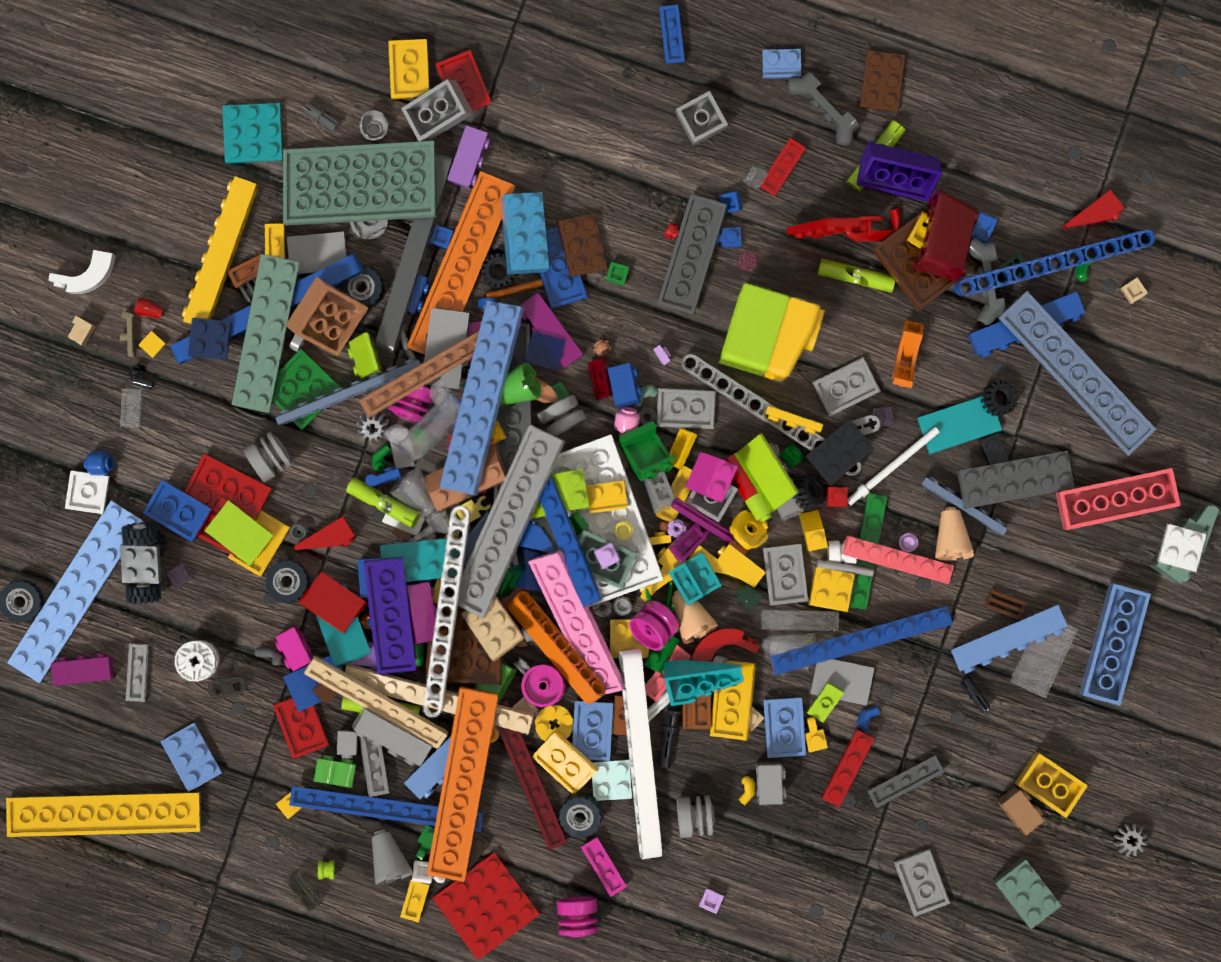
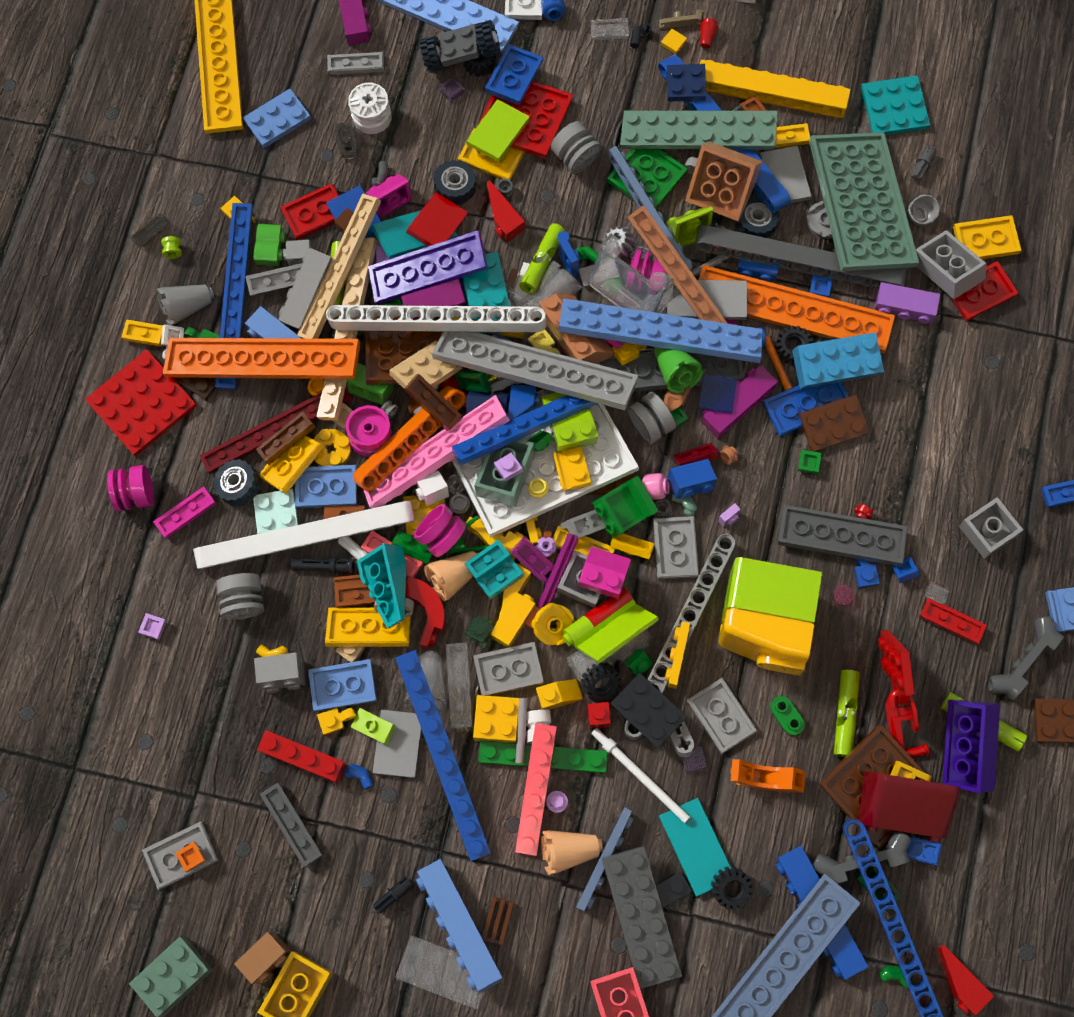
camera: 95 degrees right, 15 degrees down
none -> orange plate [175,842,206,872]
none -> reddish brown plate [256,411,315,465]
none -> reddish brown plate [404,374,462,431]
none -> white brick [415,471,449,506]
none -> green plate [770,696,805,736]

